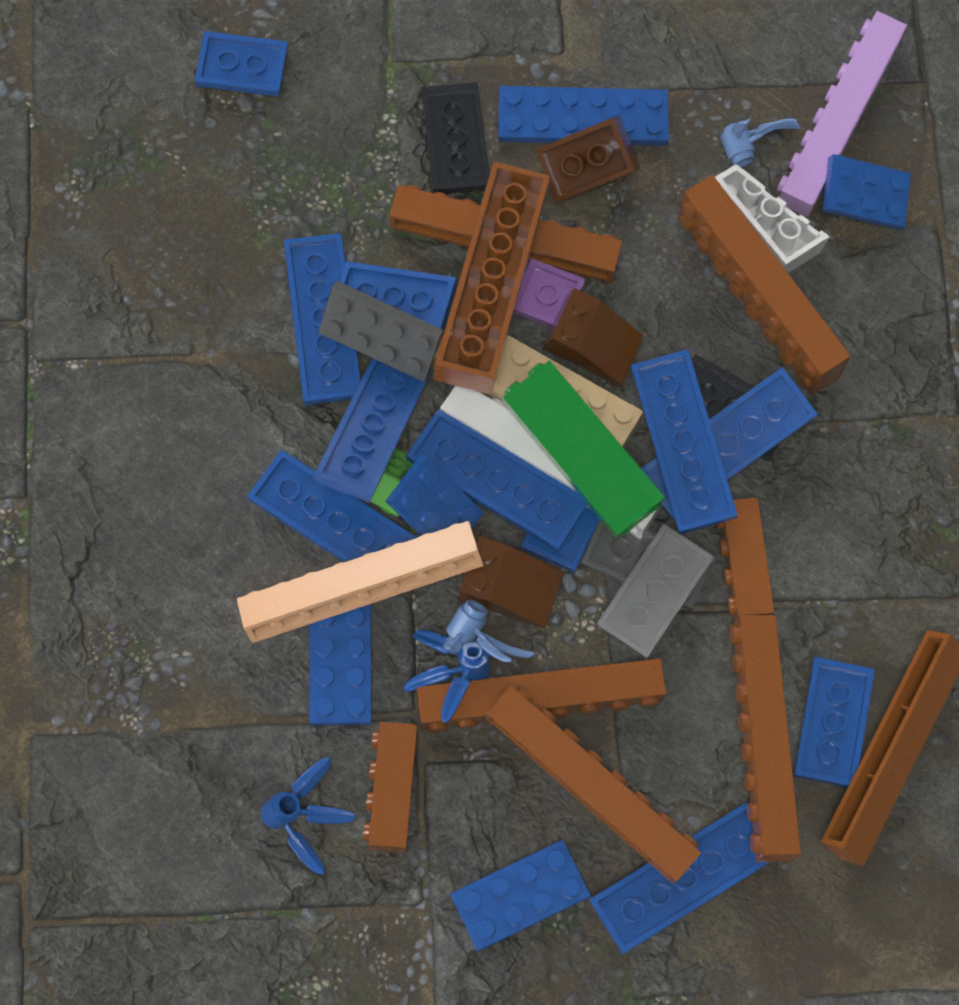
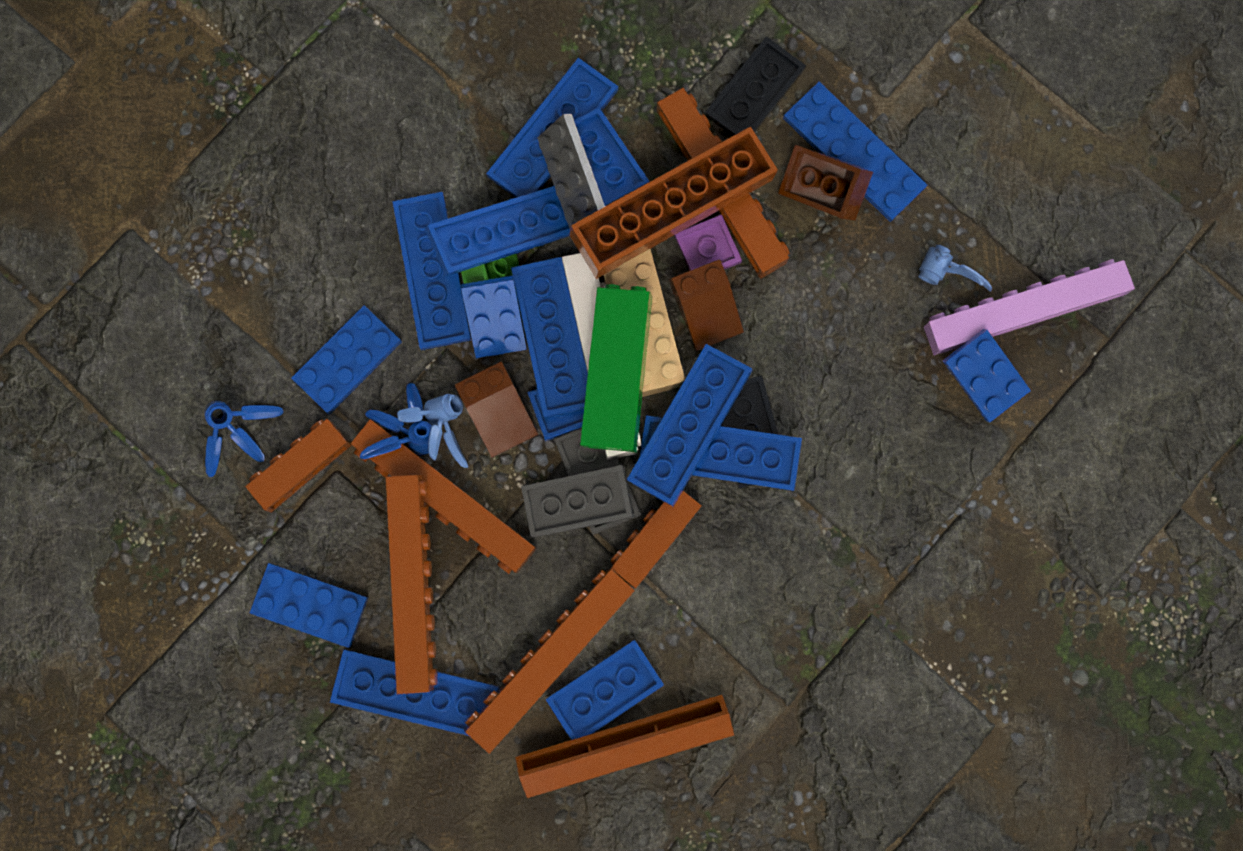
camera: 50 degrees right, 10 degrees up
light nougat brick [237,521,484,643] -> none
dark orange brick [678,175,851,395] -> none
white wedge [715,164,830,273] -> none

